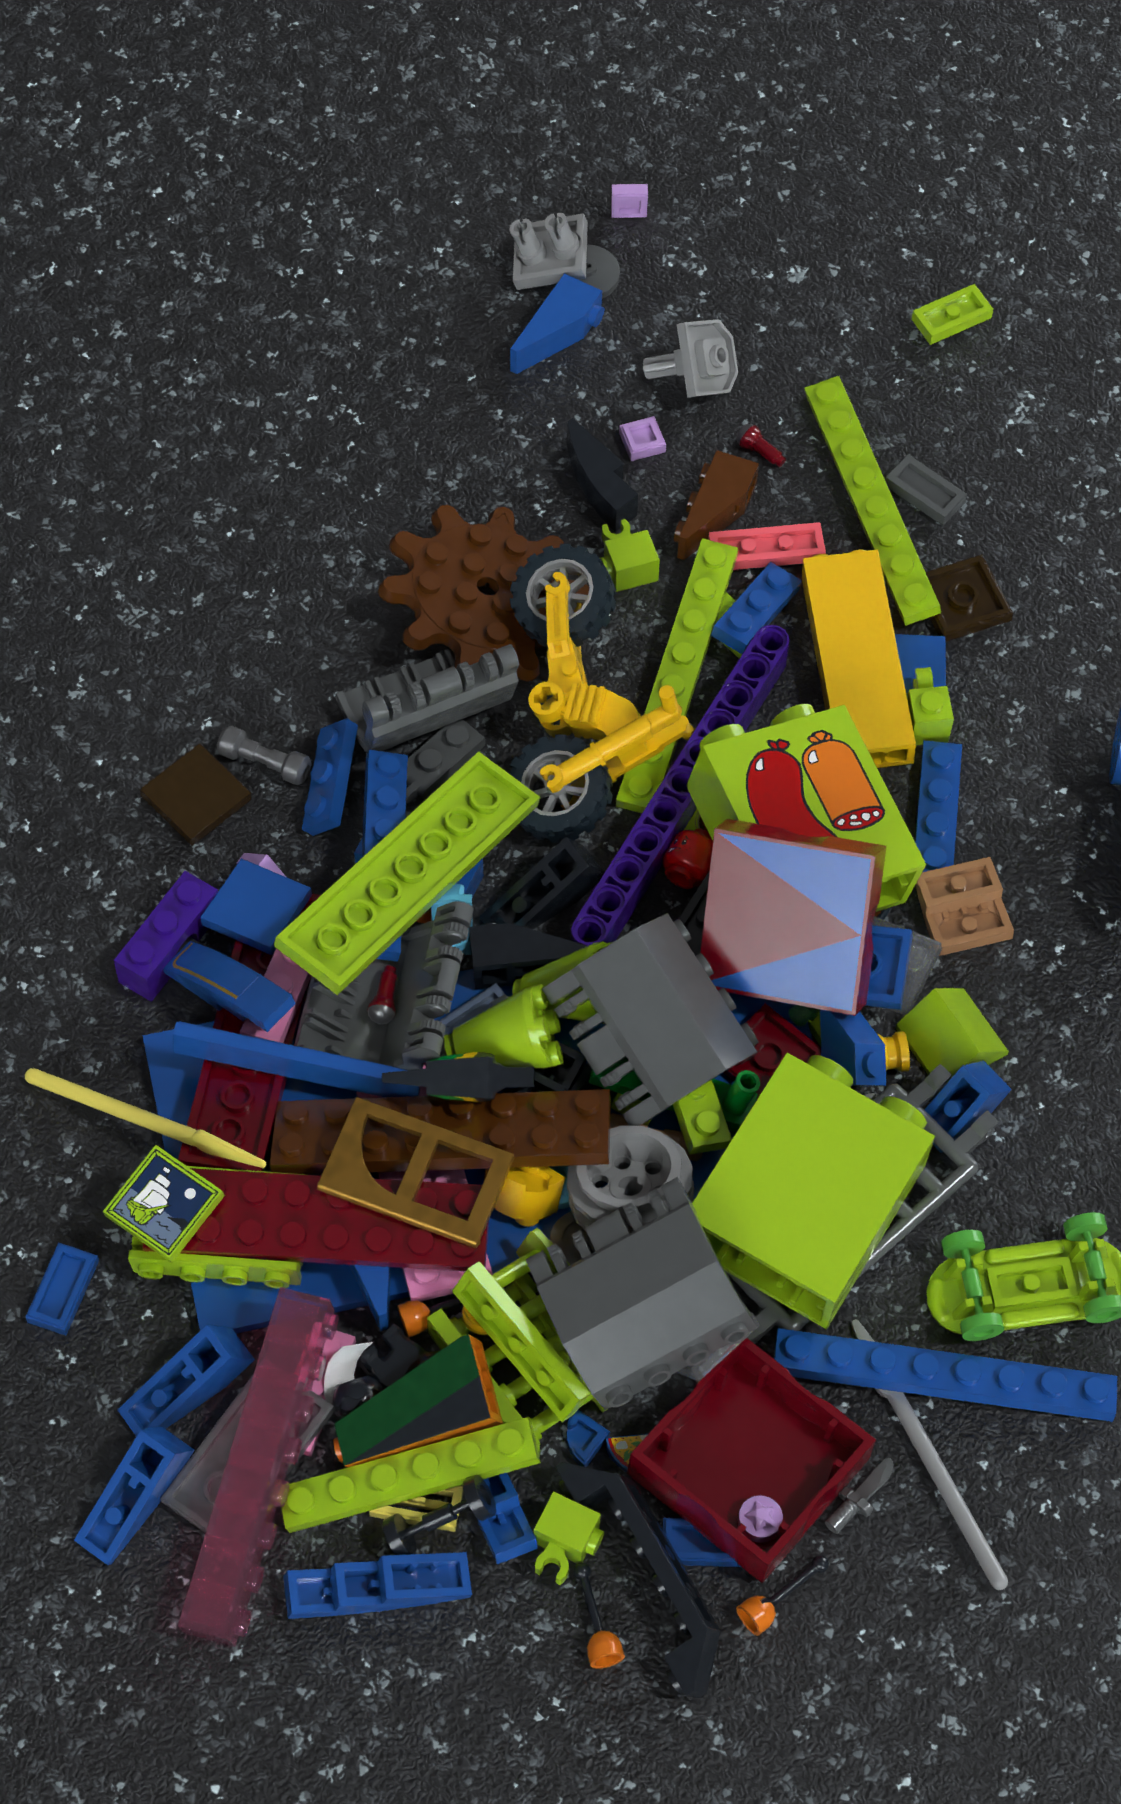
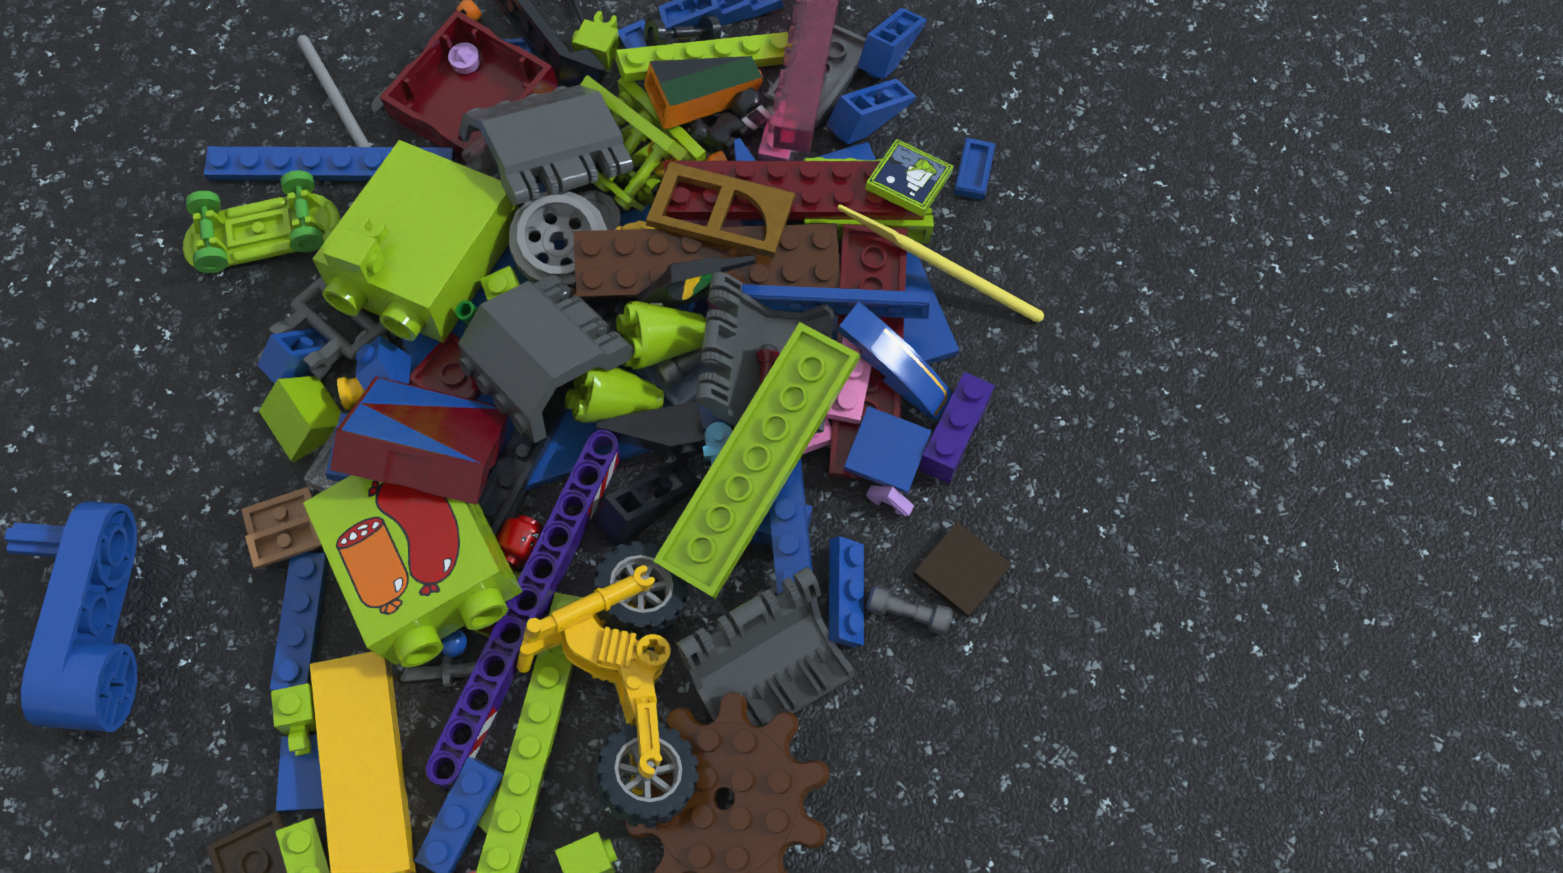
camera: 175 degrees right, 5 degrees up
none -> lime brick [323,217,388,285]

